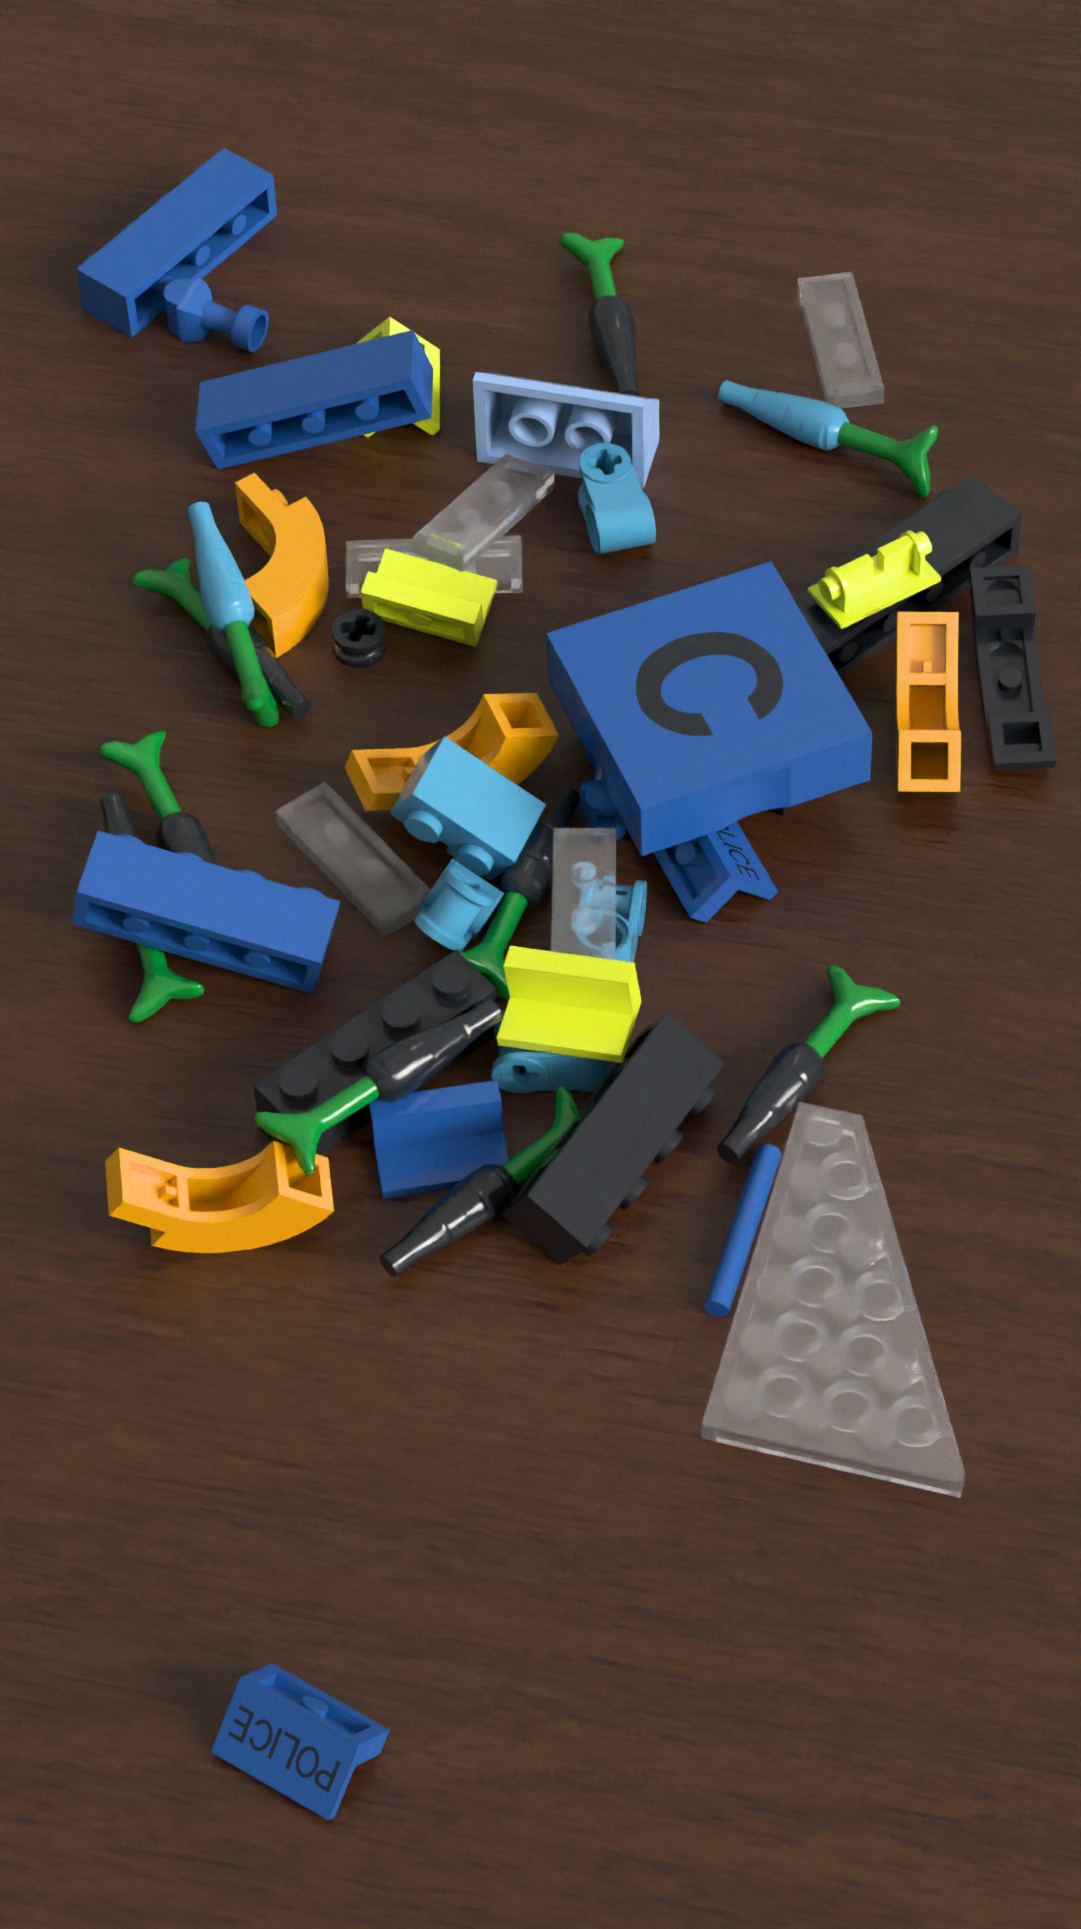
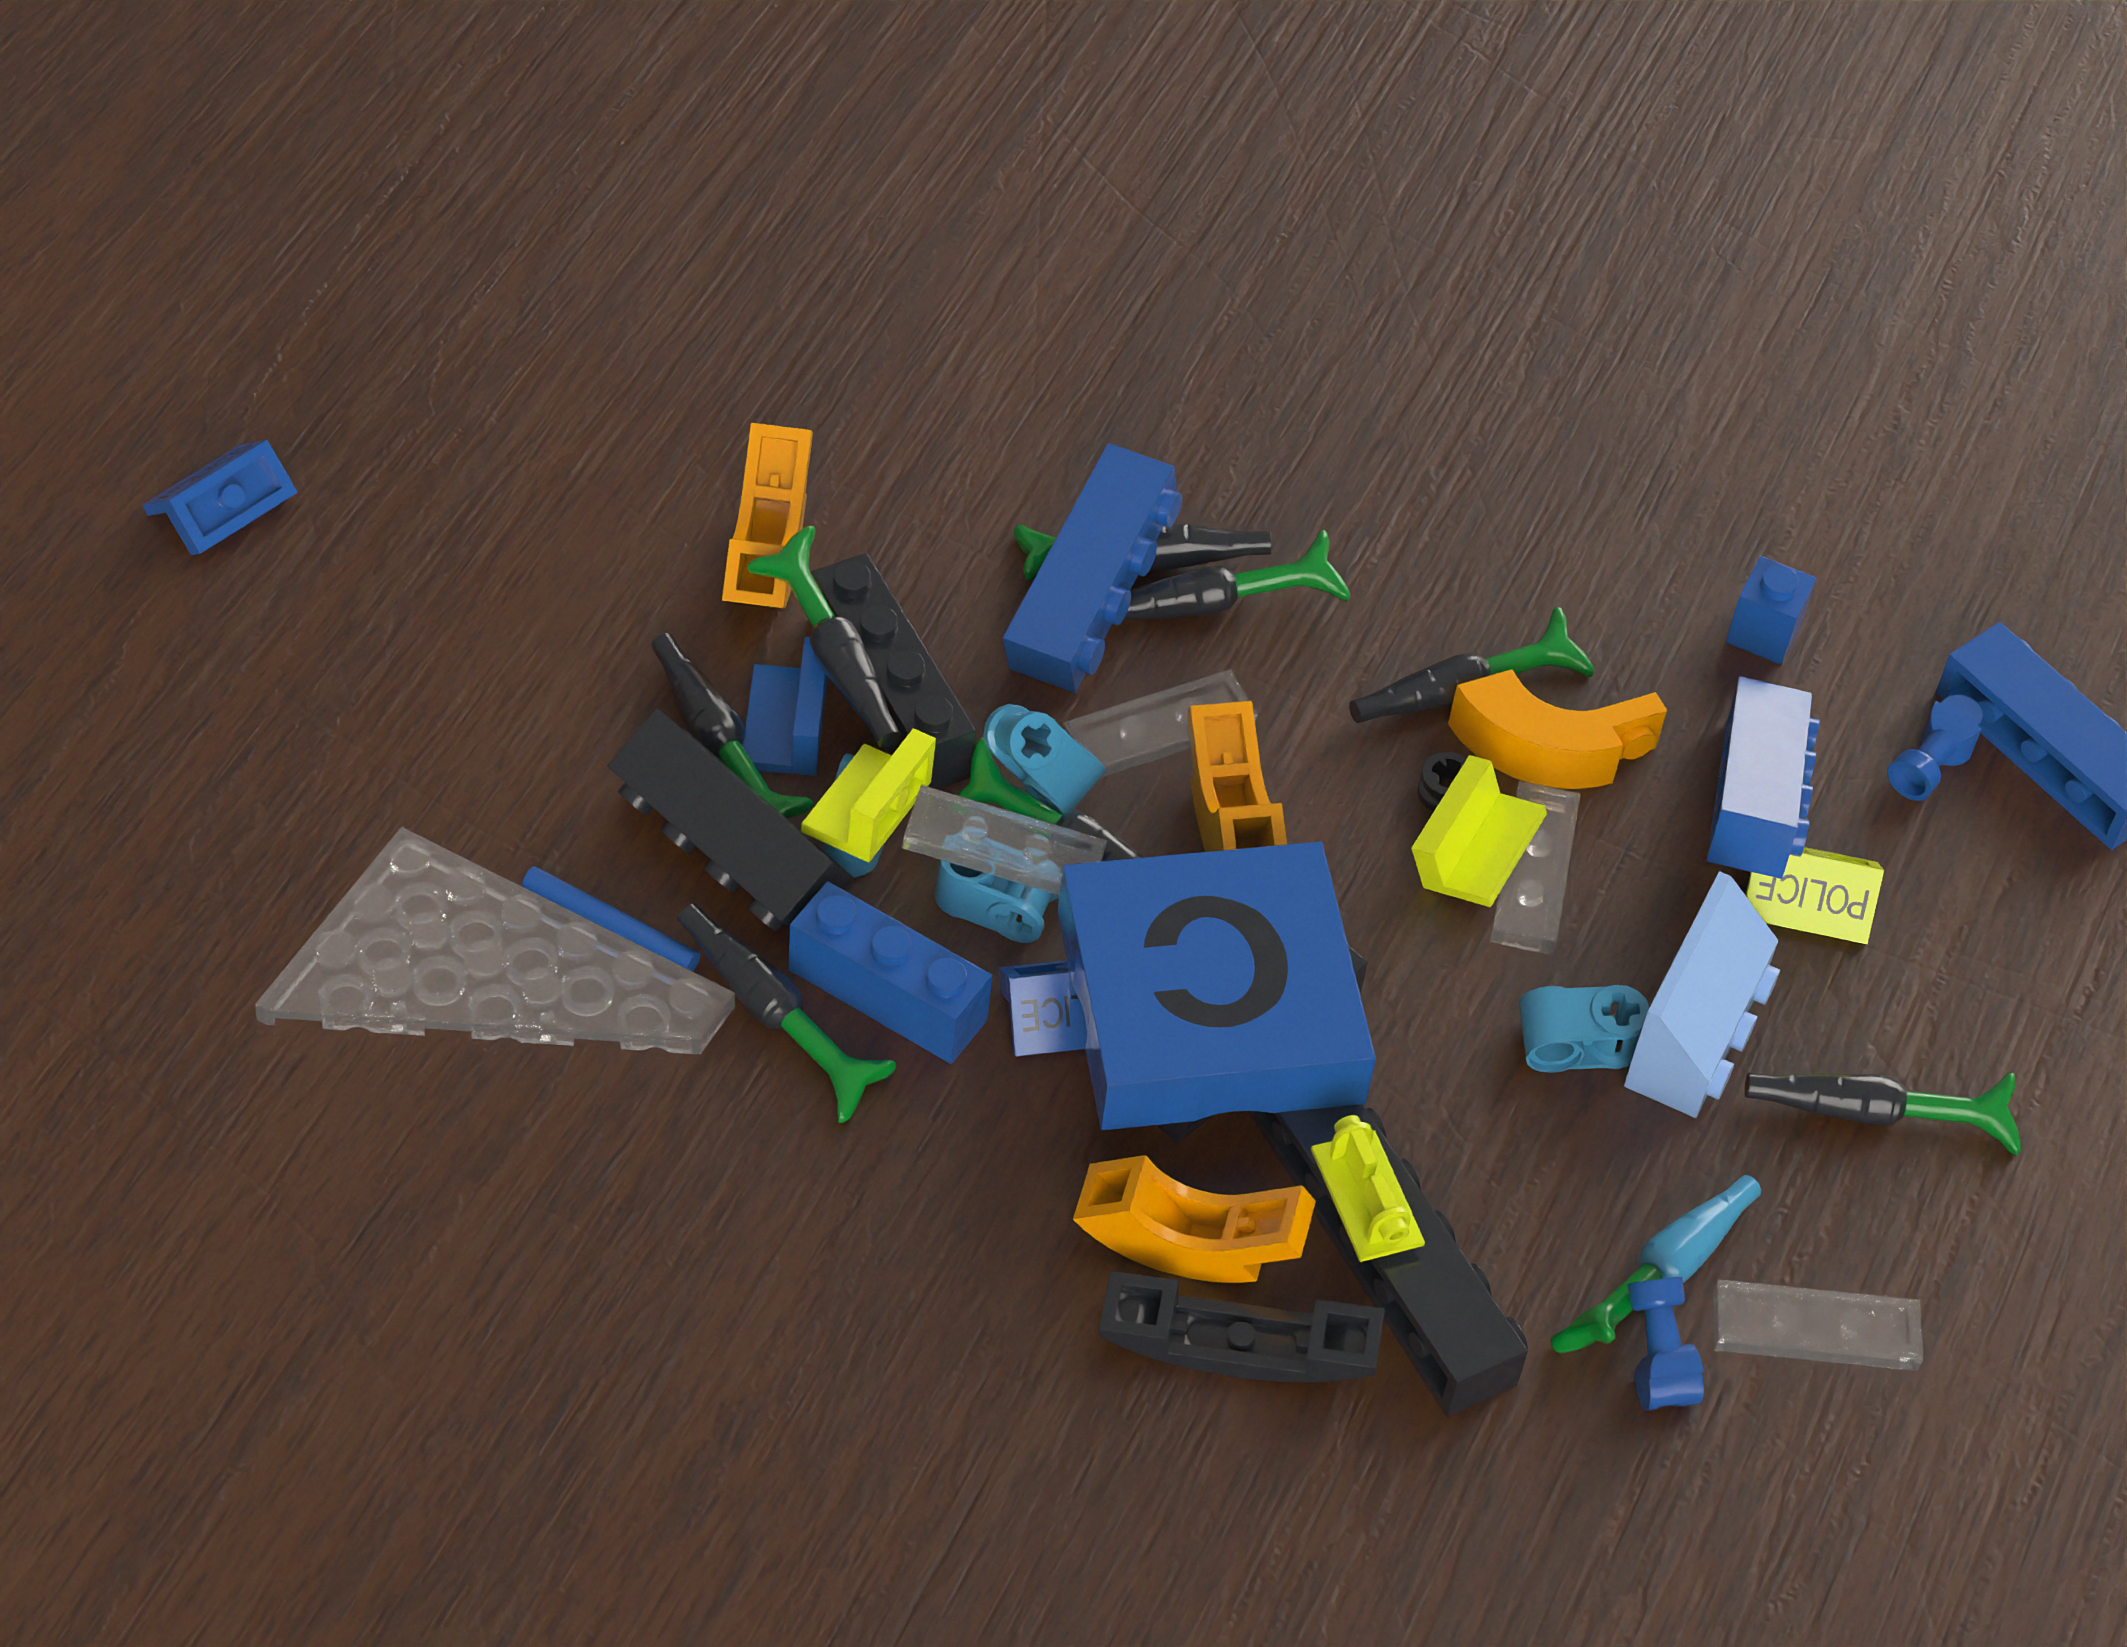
camera: 95 degrees right, 0 degrees up
dark azure piece [187,501,279,728] -> none
dark azure piece [389,736,546,881] -> none
clear tile [413,454,554,572] -> none
none -> blue brick [788,881,992,1065]
none -> blue leg [1627,1277,1704,1411]
none -> blue brick [1725,555,1817,665]

